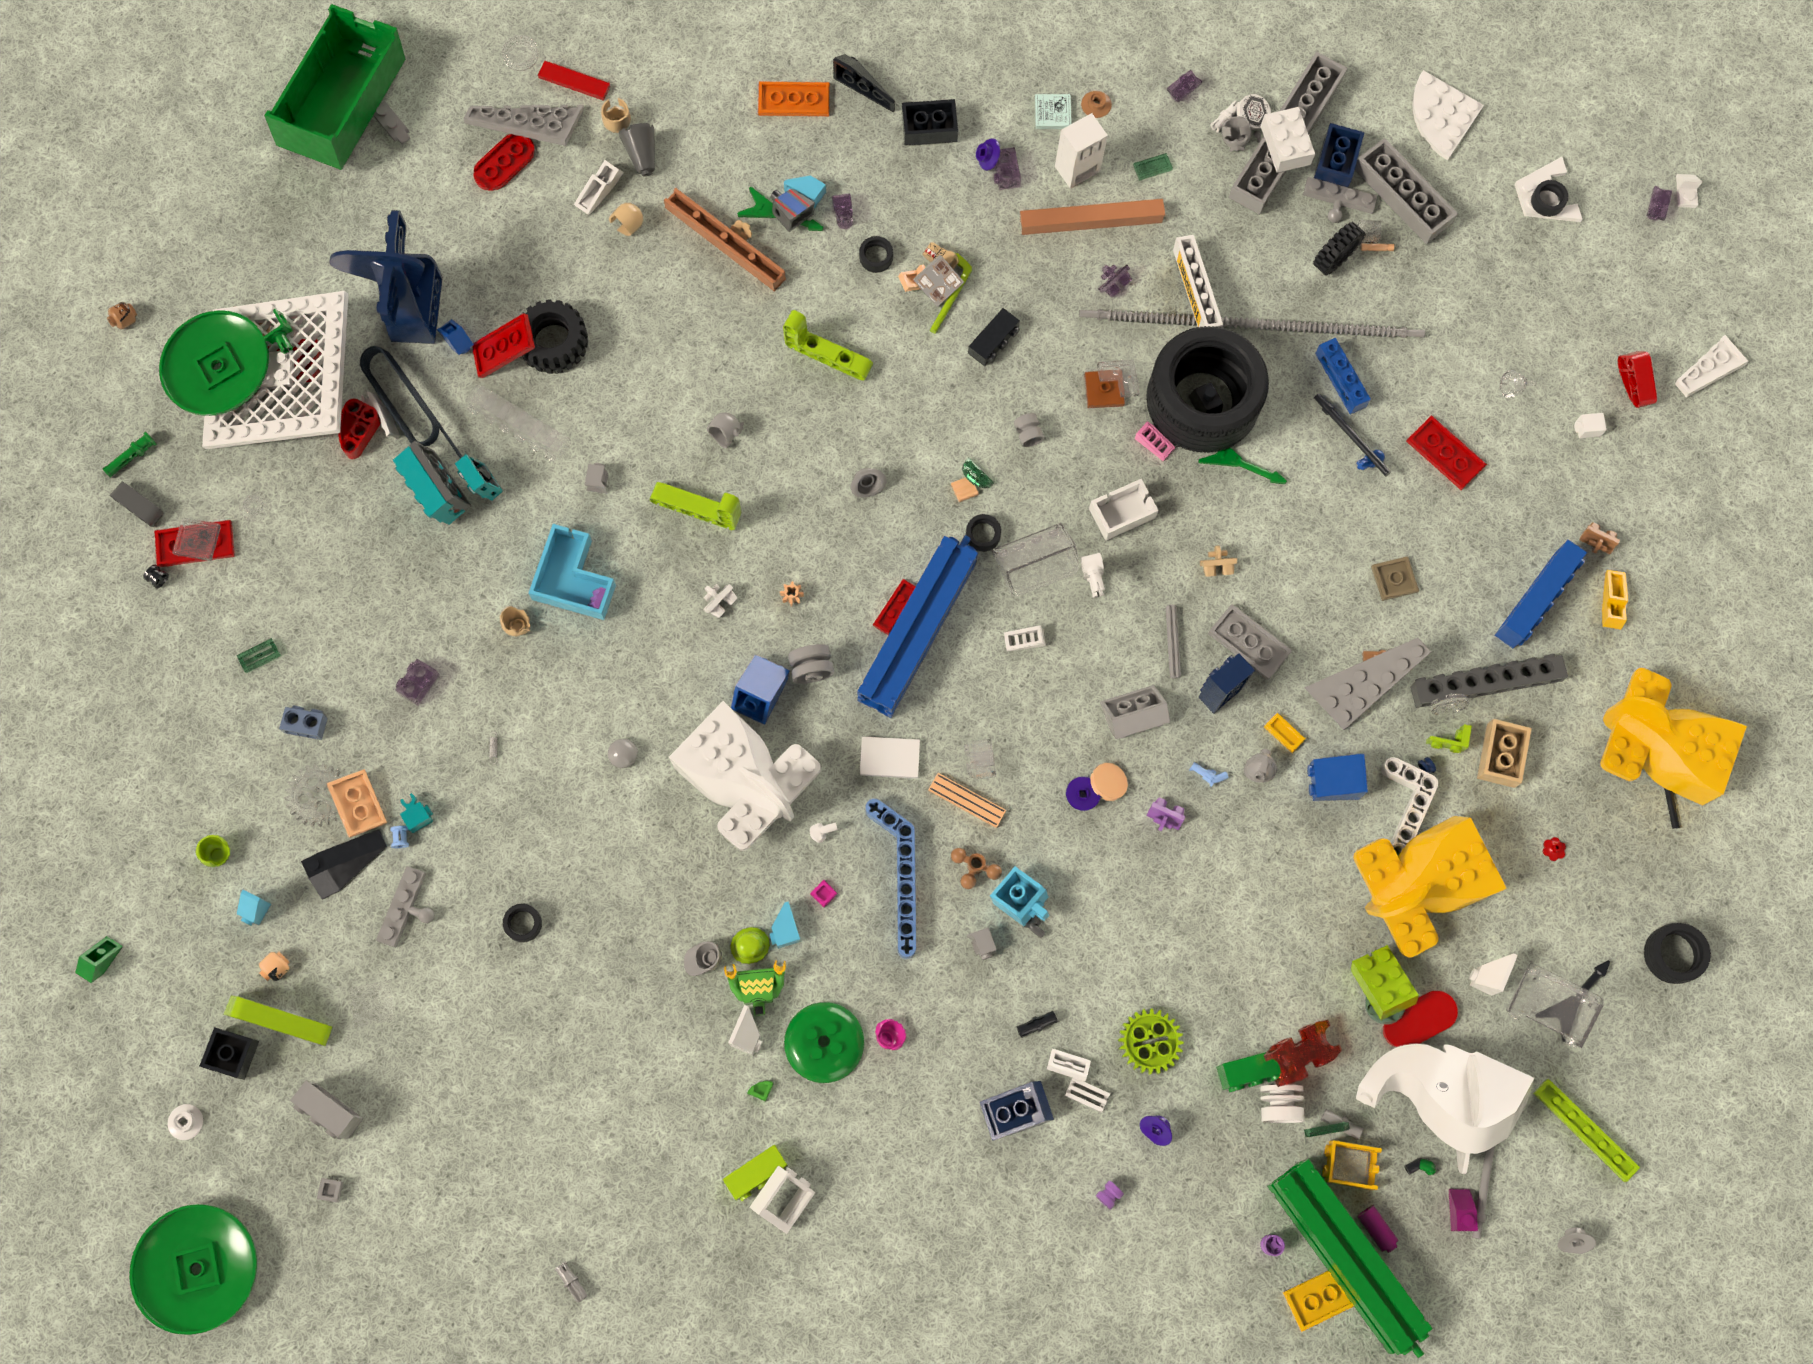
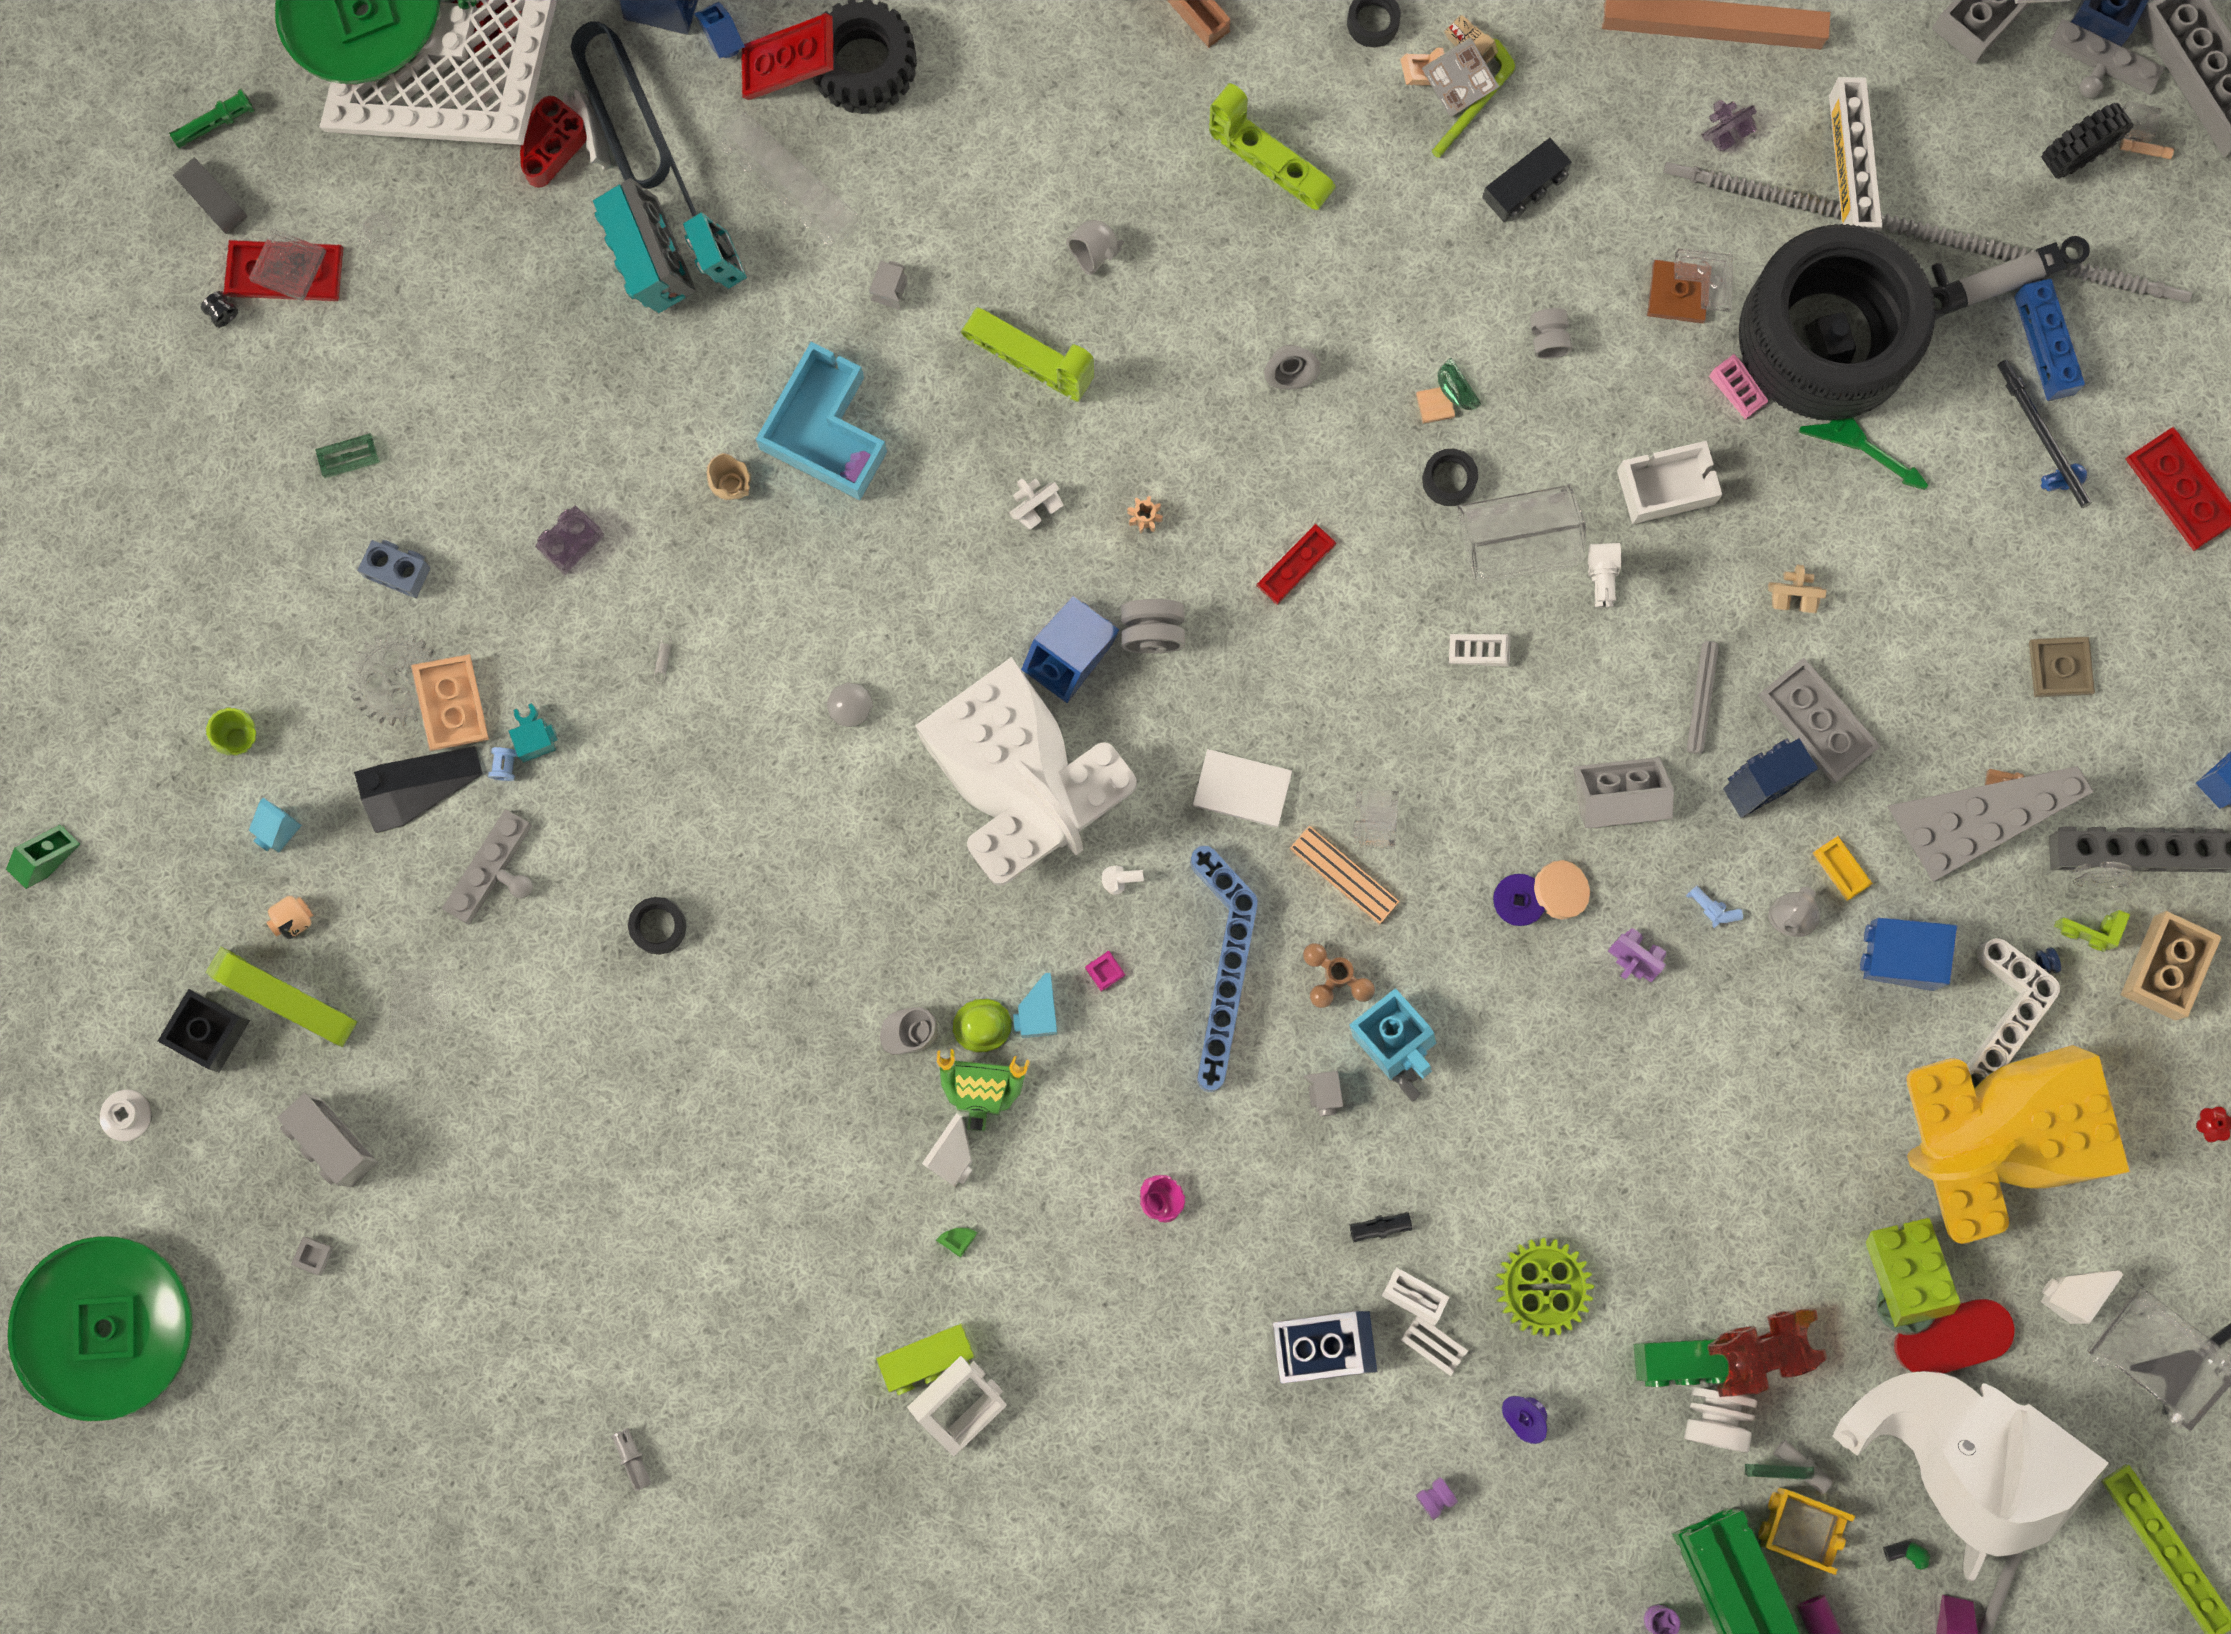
camera: 15 degrees right, 5 degrees up
green brick [784,1002,864,1083] -> none
blue brick [857,536,978,718] -> none
none -> piece [1931,236,2090,320]

